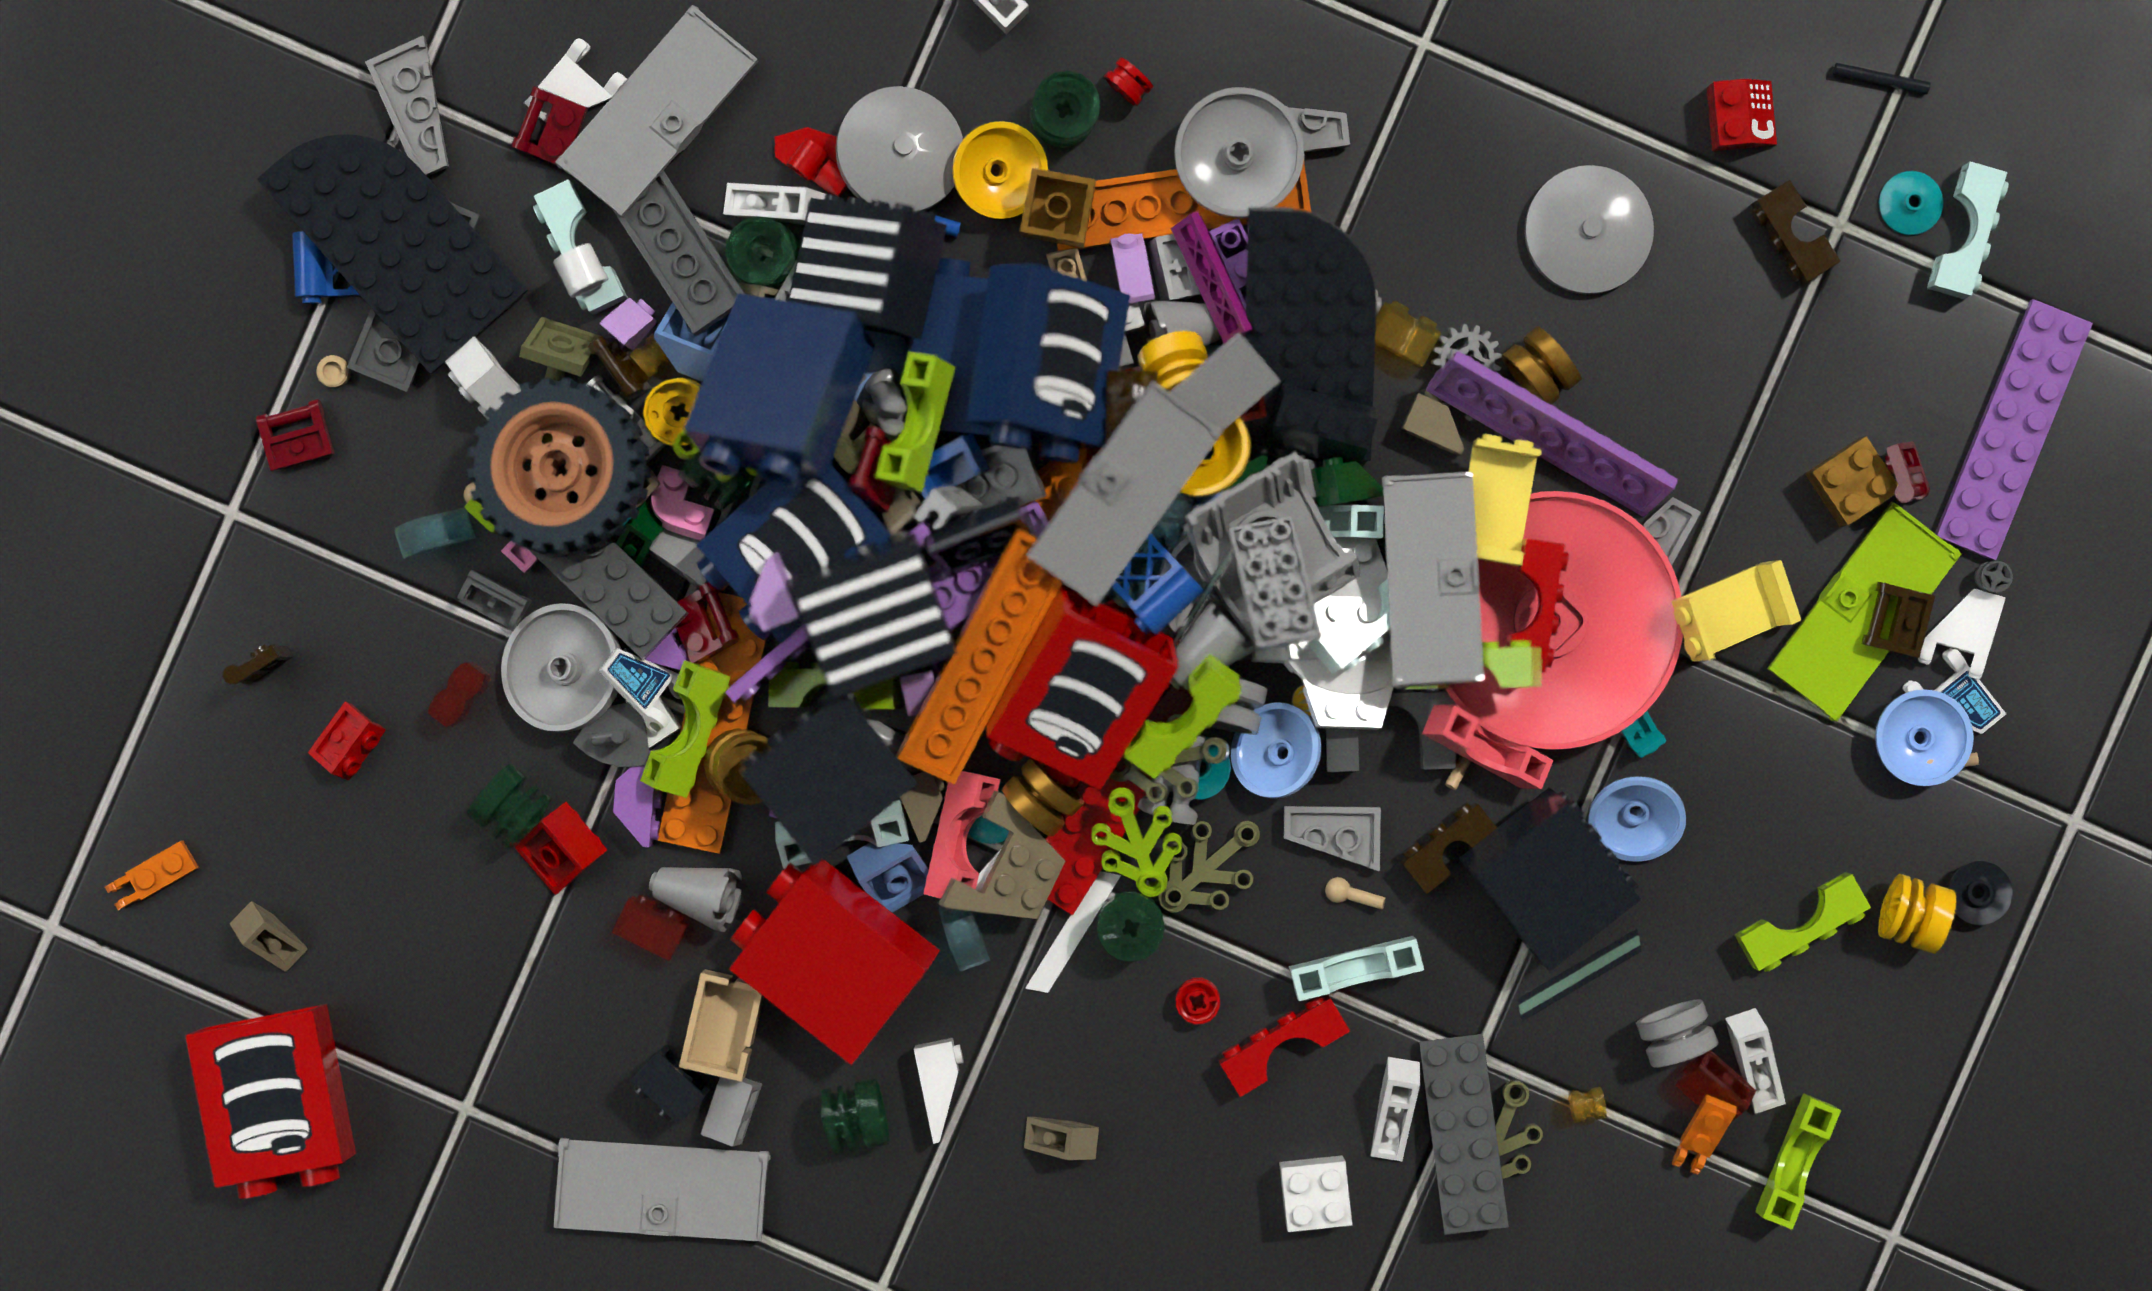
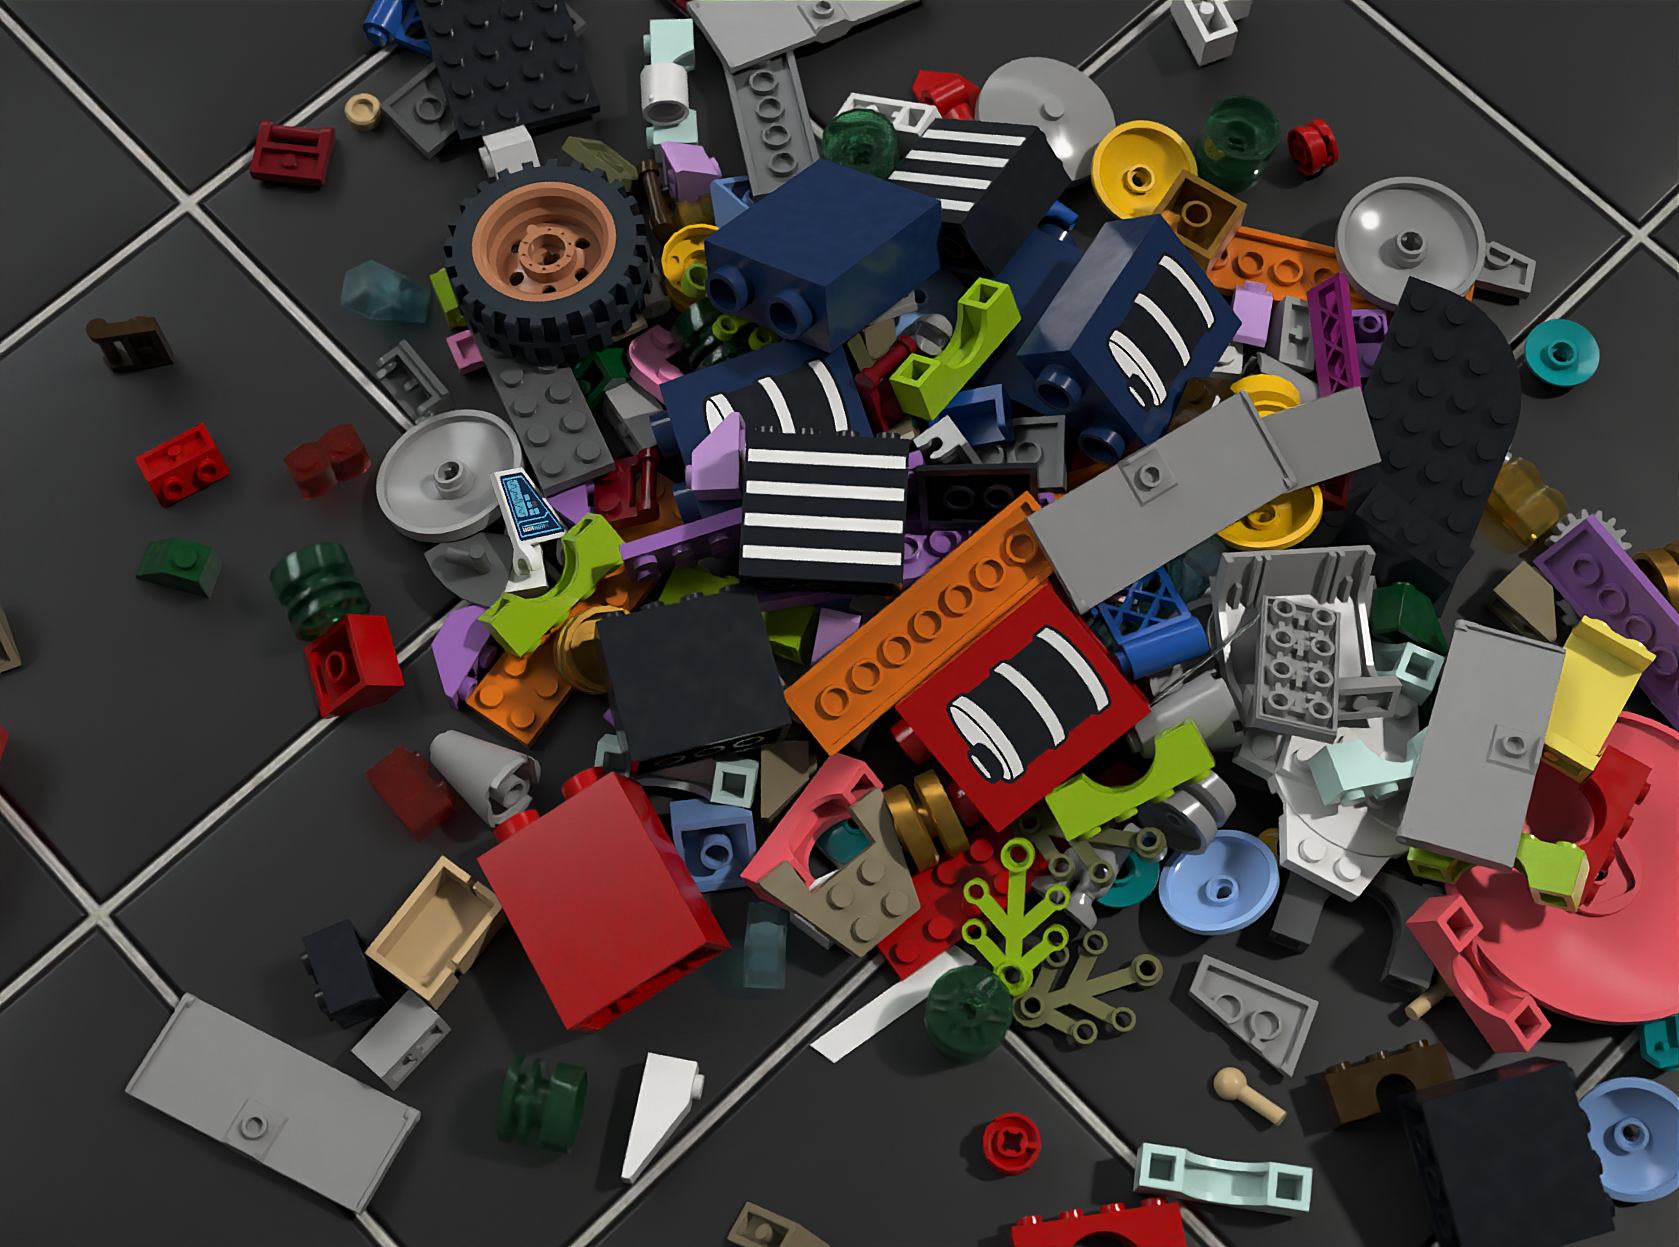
camera: 25 degrees right, 20 degrees down
none -> dark green slope [136,537,223,598]
none -> teal dish [1524,319,1600,388]

